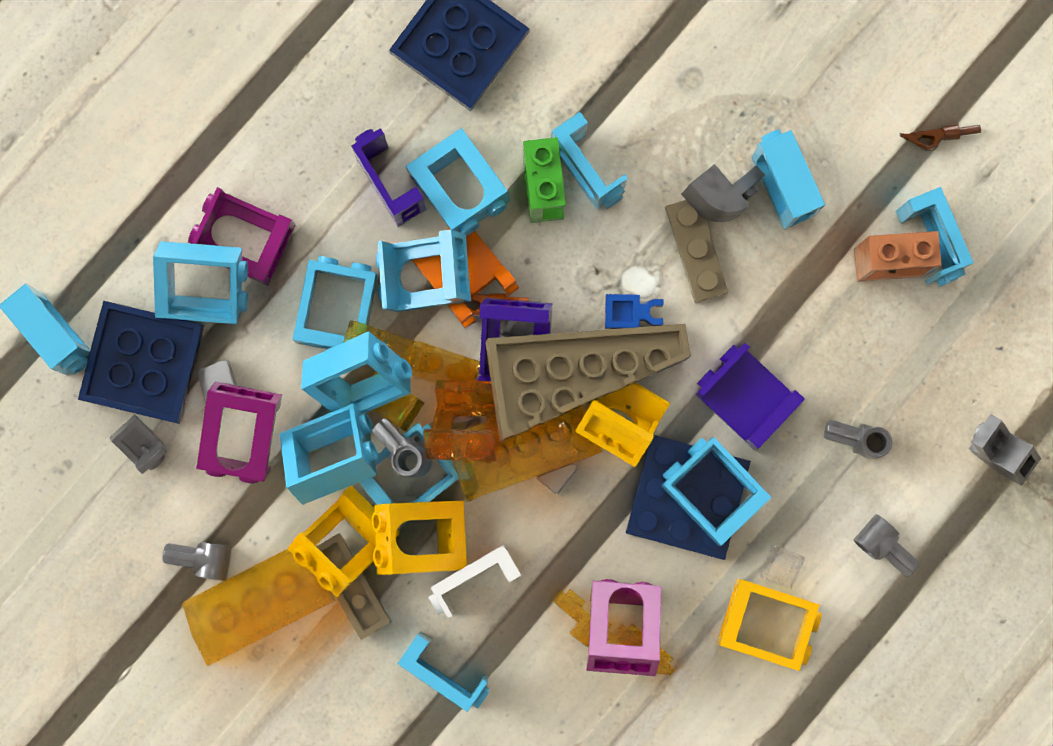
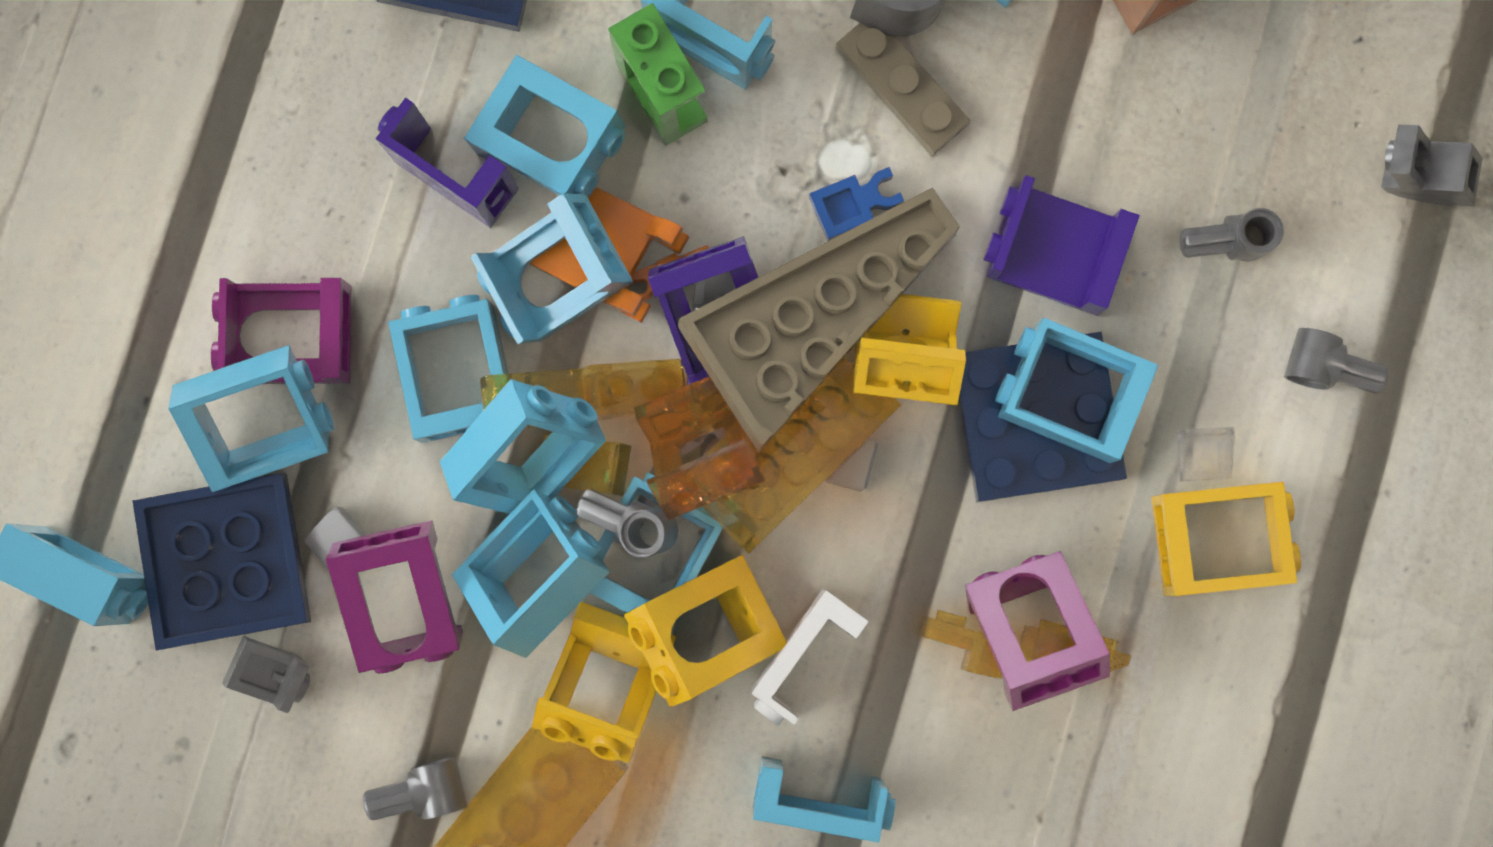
camera: 20 degrees left, 0 degrees up
dark tan plate [316,533,391,640] -> none

